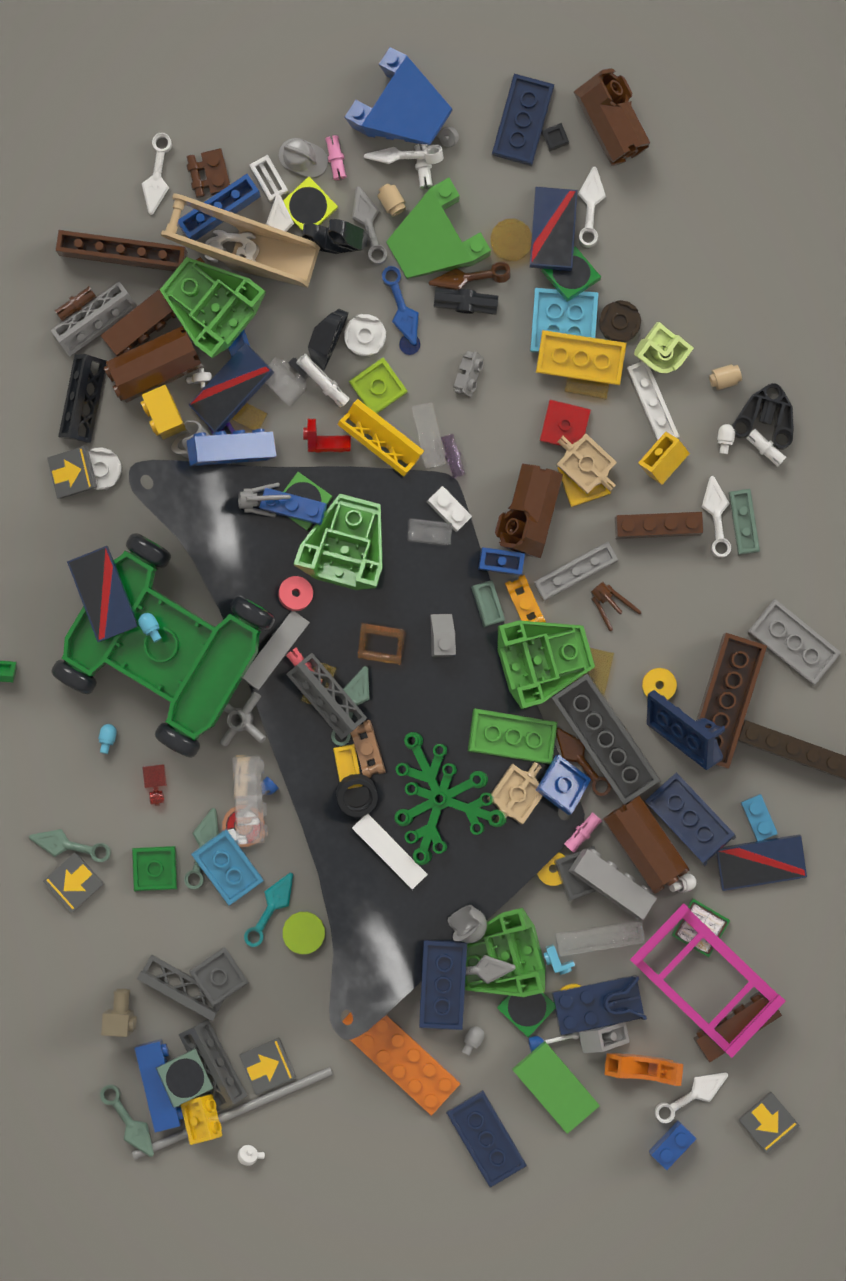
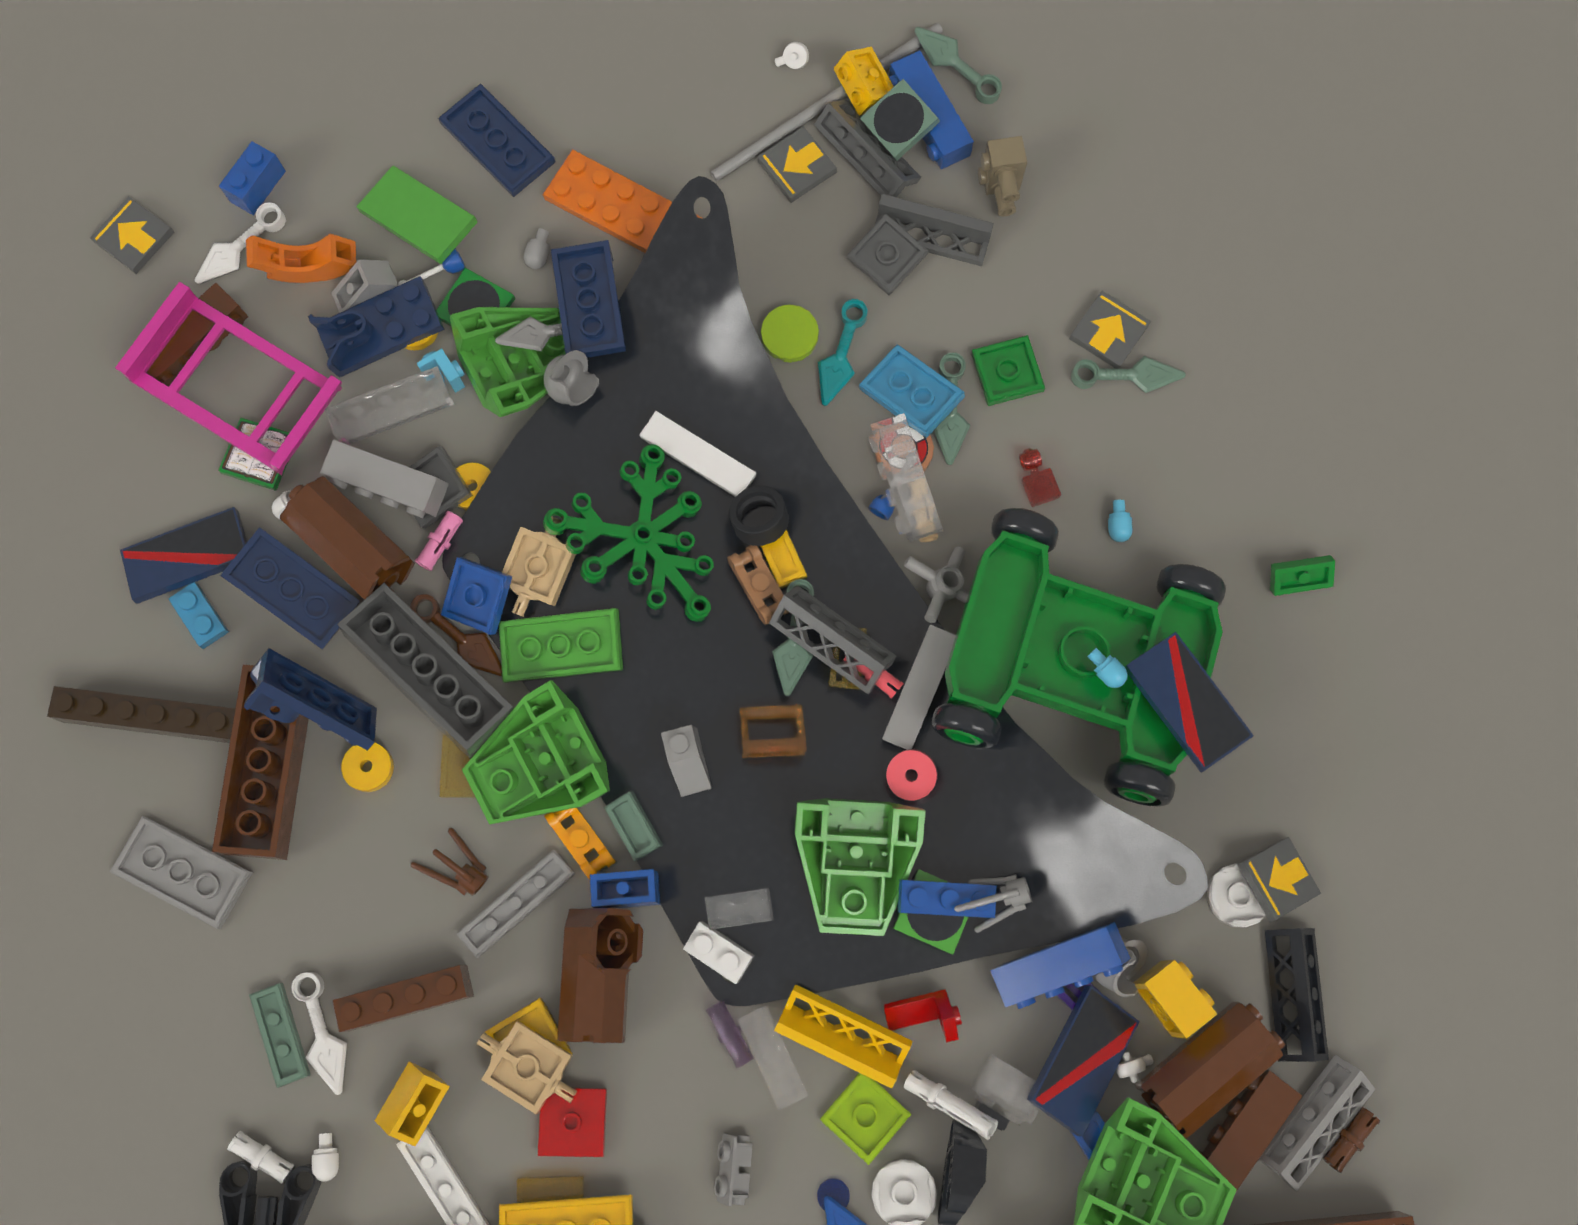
camera: 170 degrees right, 10 degrees down
clear yellow tile [231,403,268,430] -> none

